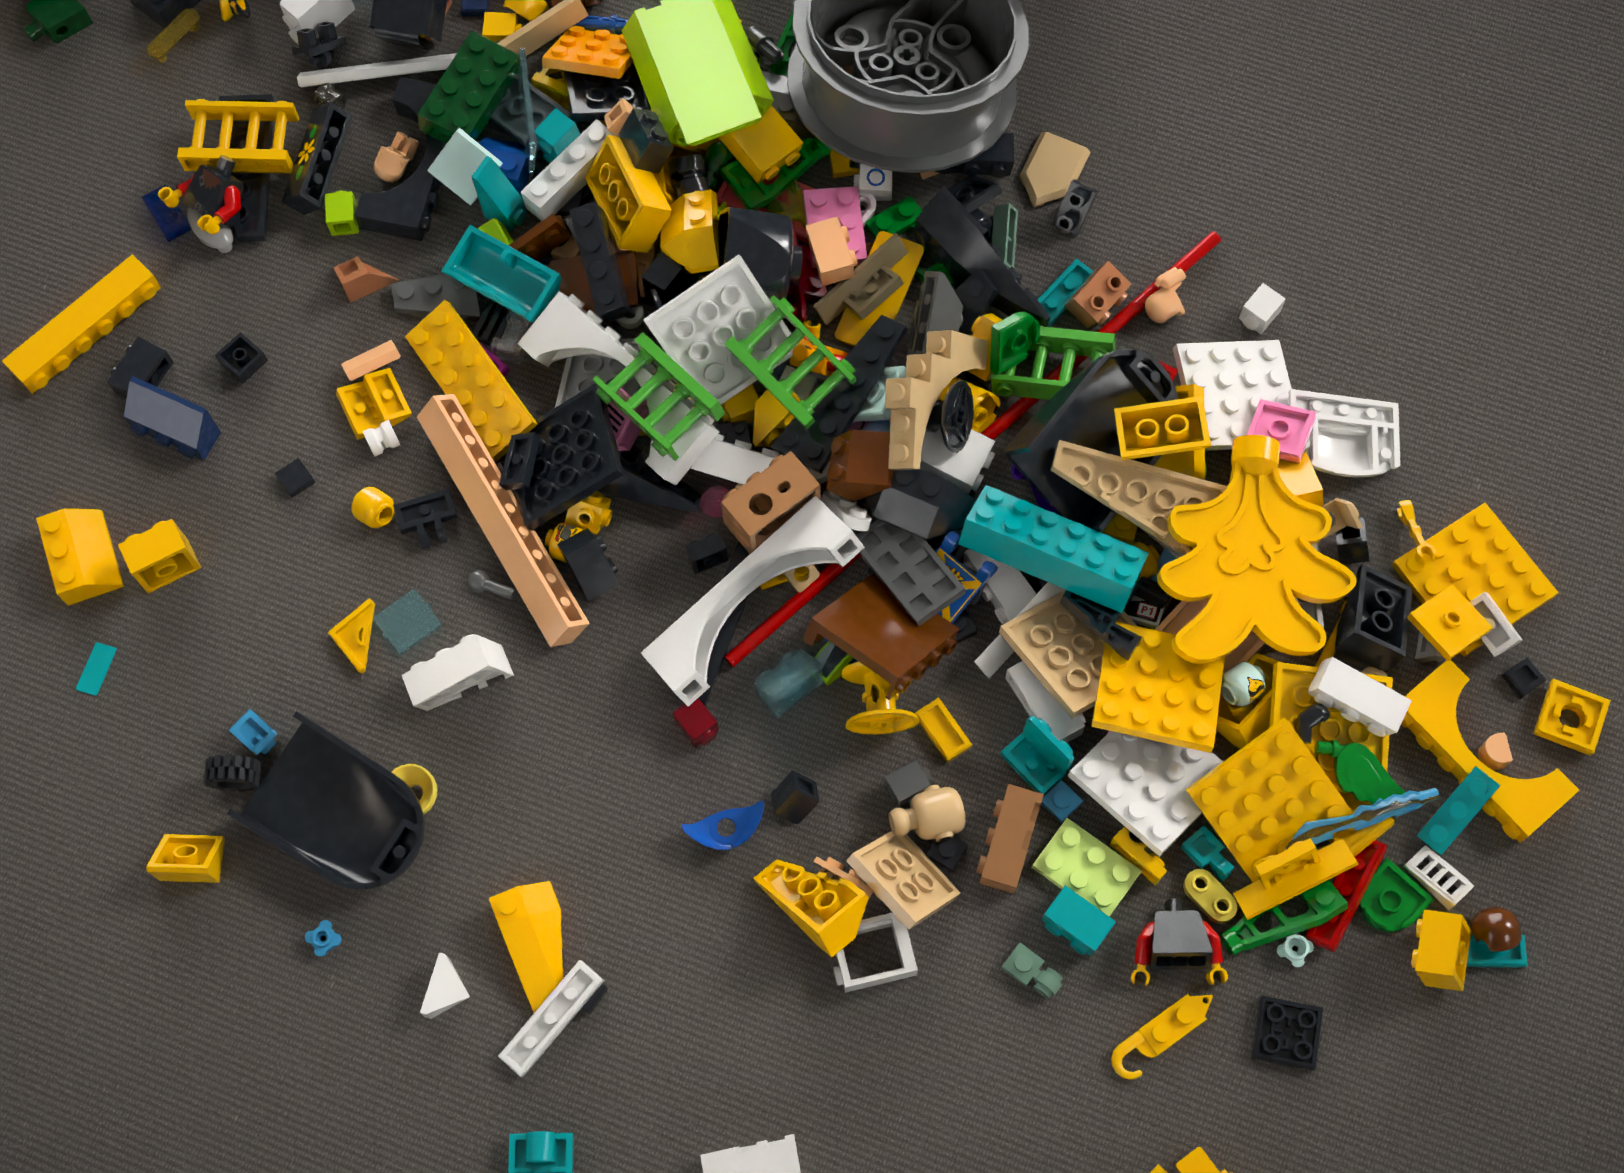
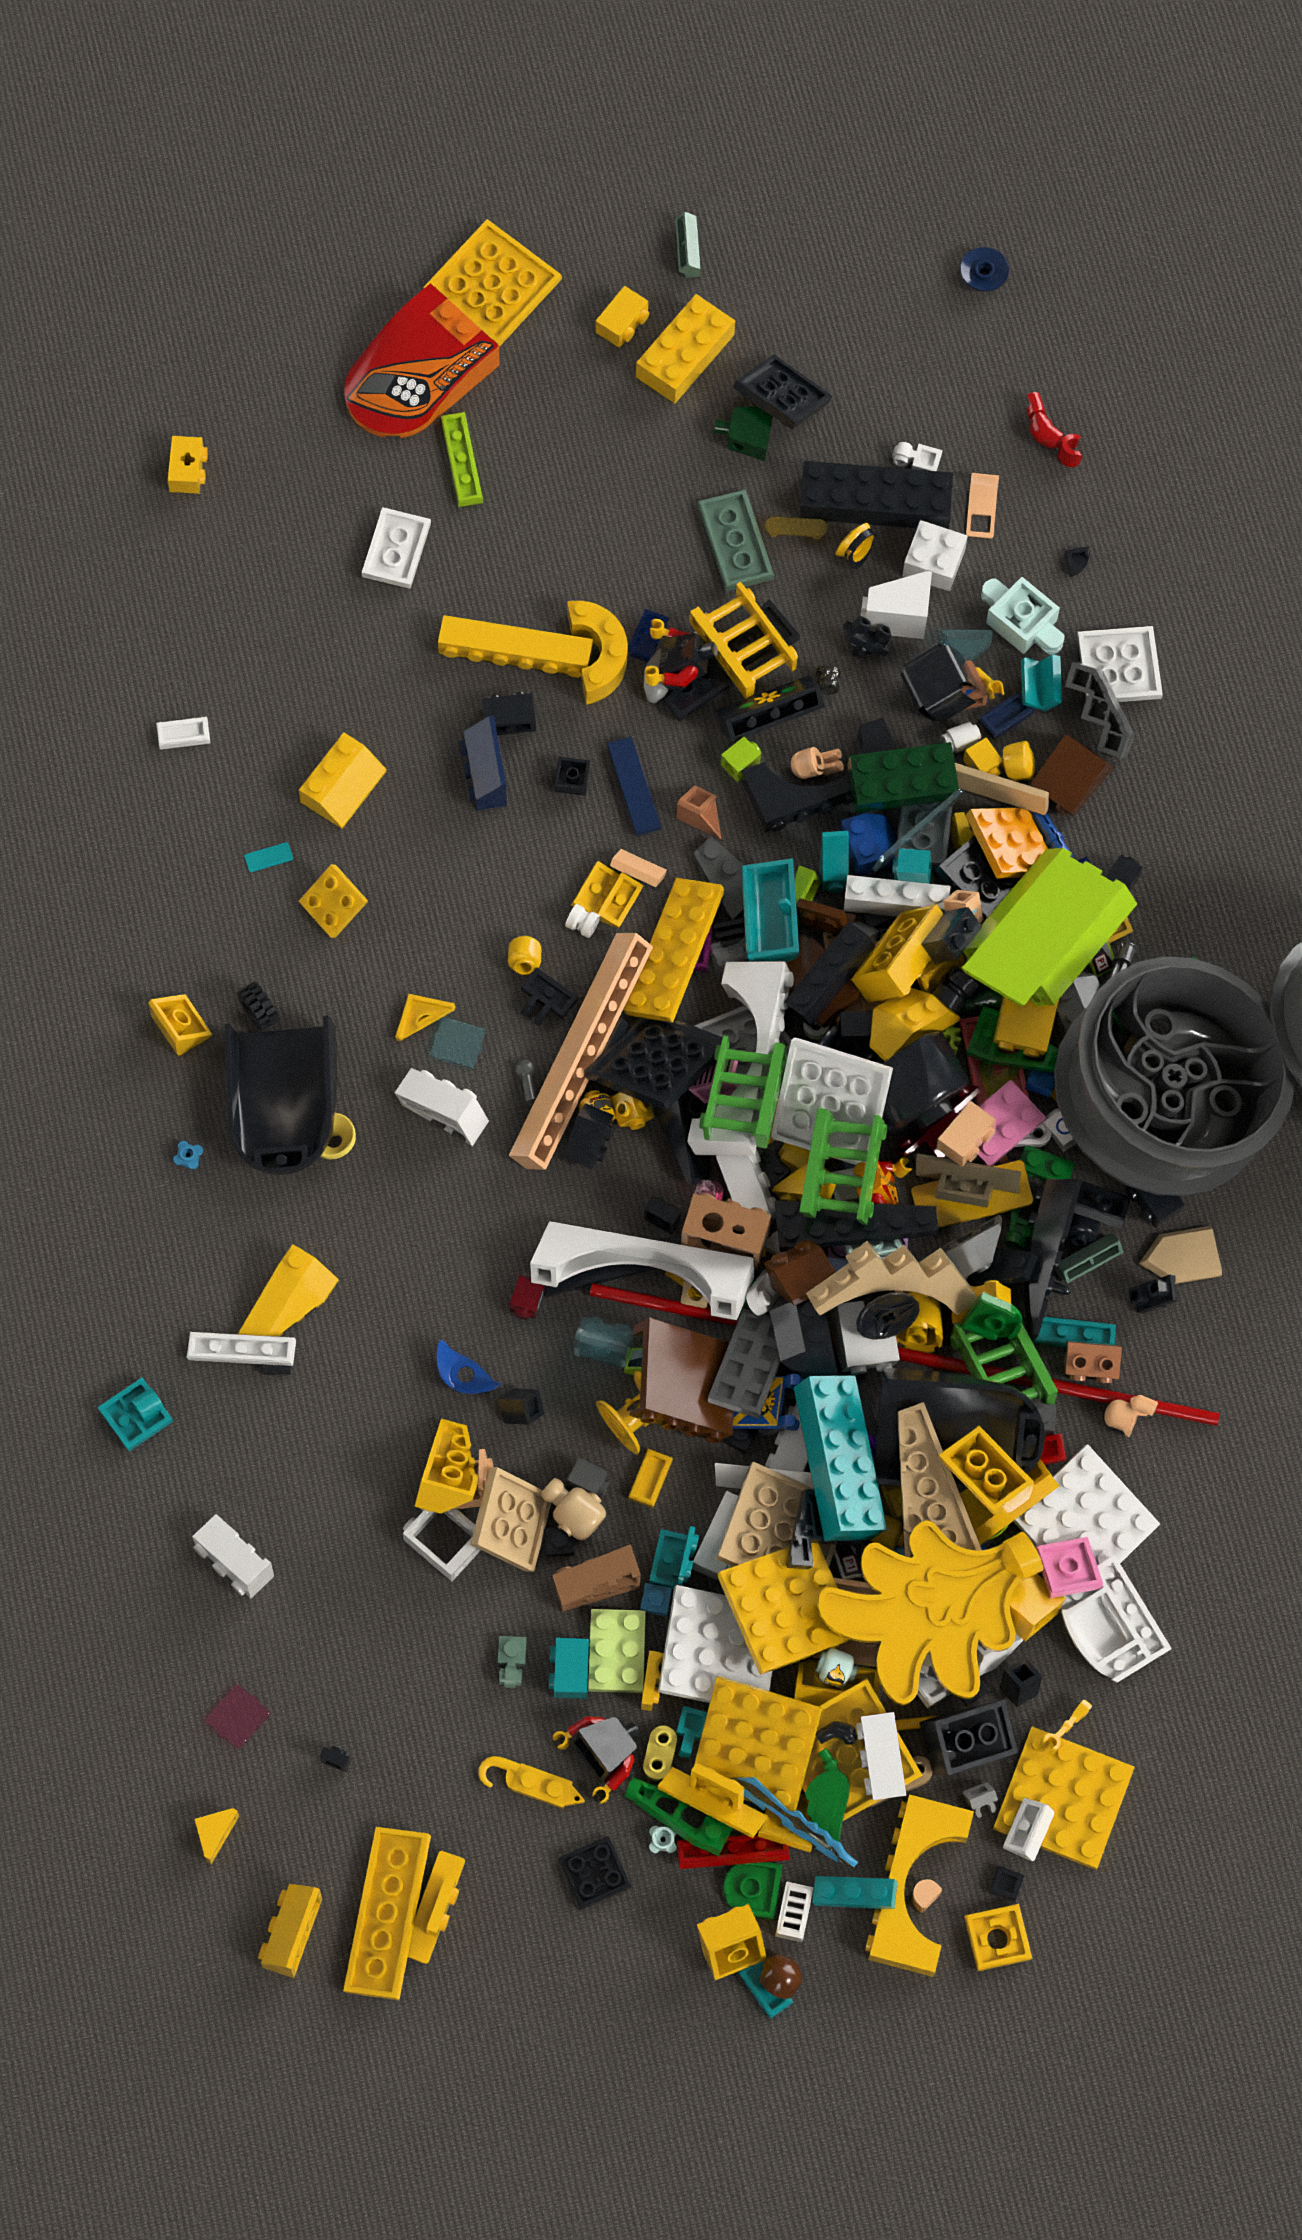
camera: 50 degrees right, 0 degrees up
yellow brick [118,519,201,594] -> none
dark azure bracket [228,708,278,755] -> none
black tile [275,458,316,498] -> none
white tile [297,53,457,87] -> none
white slope [420,953,470,1019] -> none
light aqua tile [427,128,503,206] -> none
black plate [499,432,541,490] -> none
white brick [1239,283,1286,334] -> none
tan bracket [1321,498,1362,539] -> none
yellow plate [1407,584,1493,662] -> none
none -> yellow plate [299,865,368,938]
none -> yellow brick [567,601,628,705]
none -> dark blue tile [607,737,661,836]
none -> sand green tile [698,489,774,592]
none -> white brick [941,722,981,754]
none -> blue tile [1025,1070,1055,1097]

